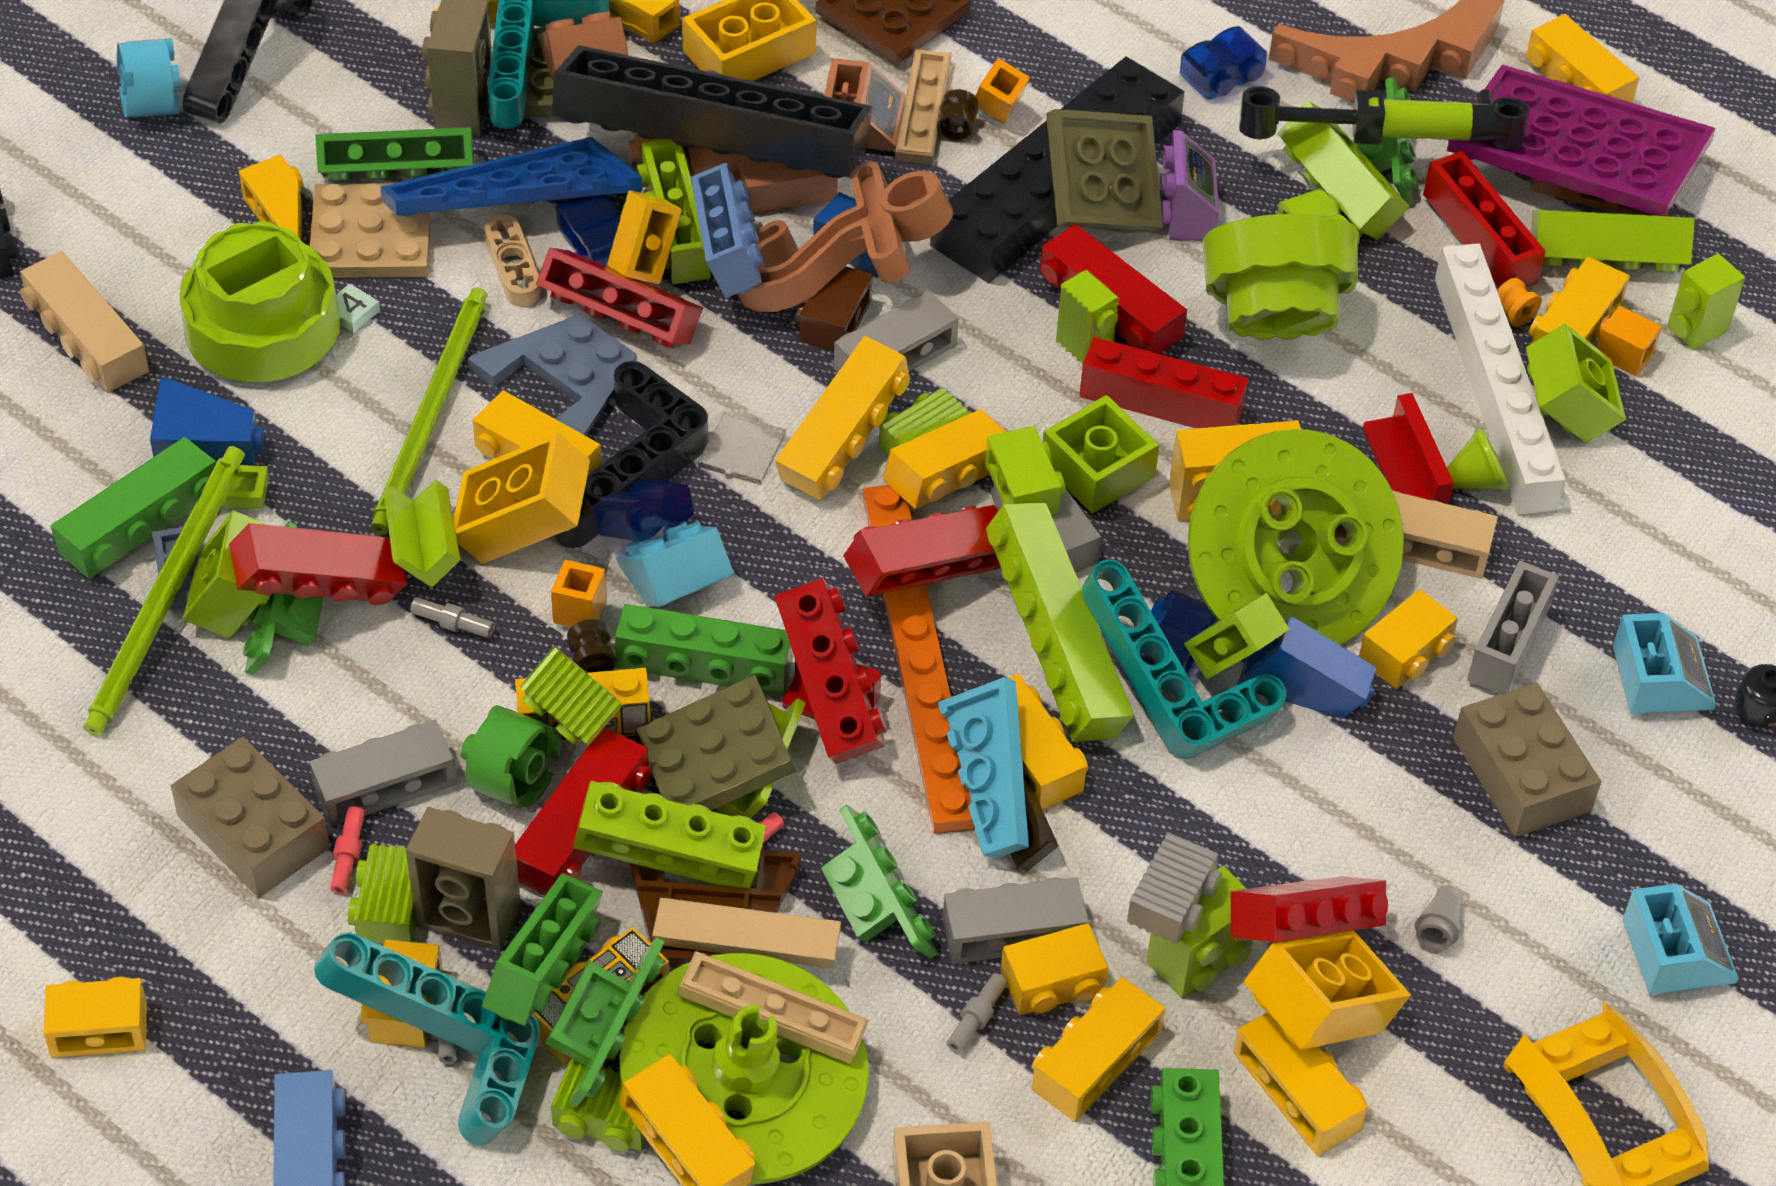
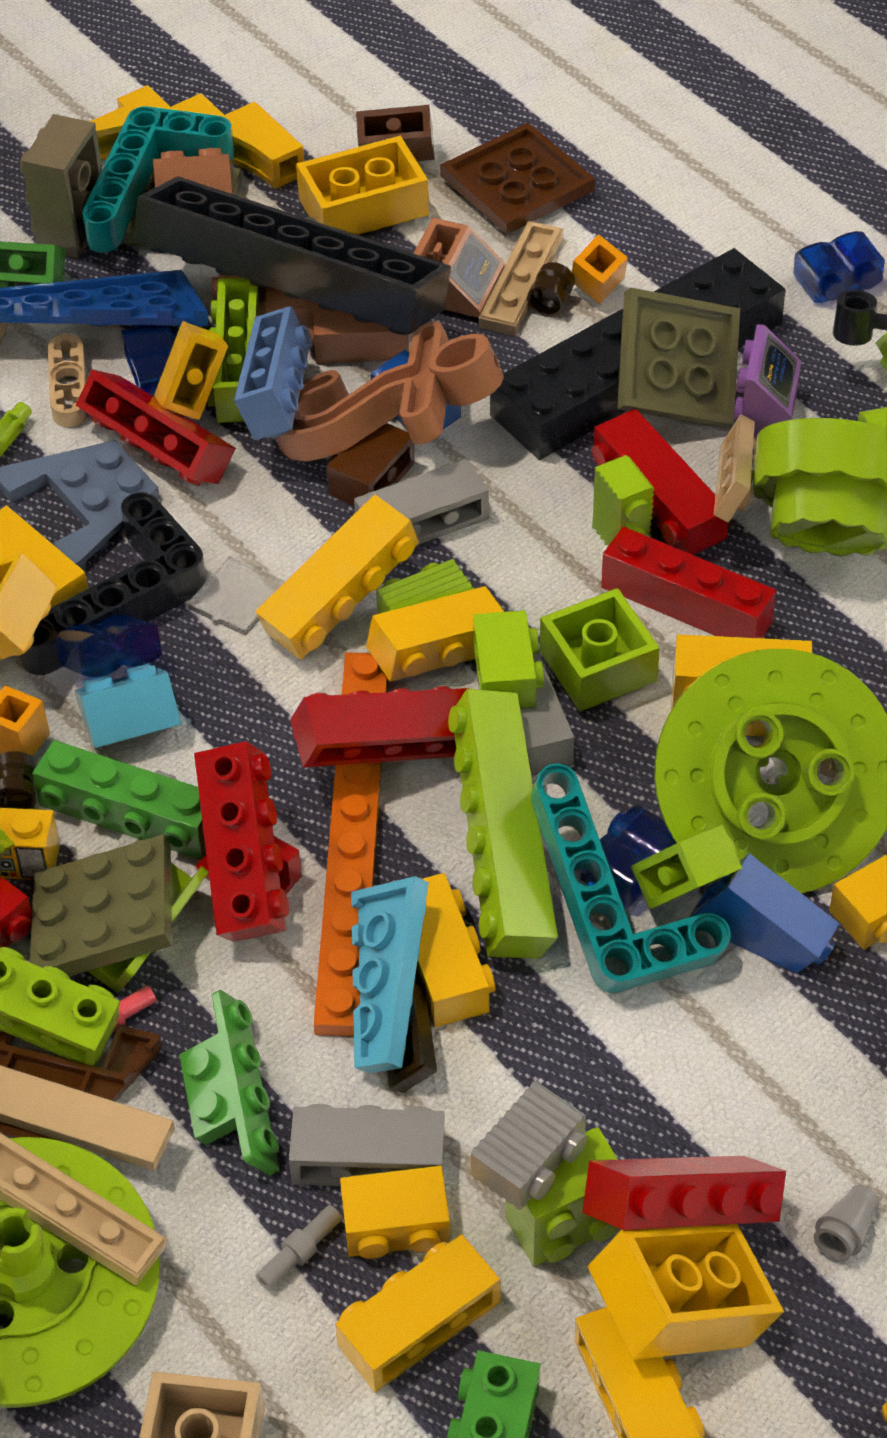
camera: 15 degrees right, 0 degrees up
none -> tan plate [714,414,757,523]

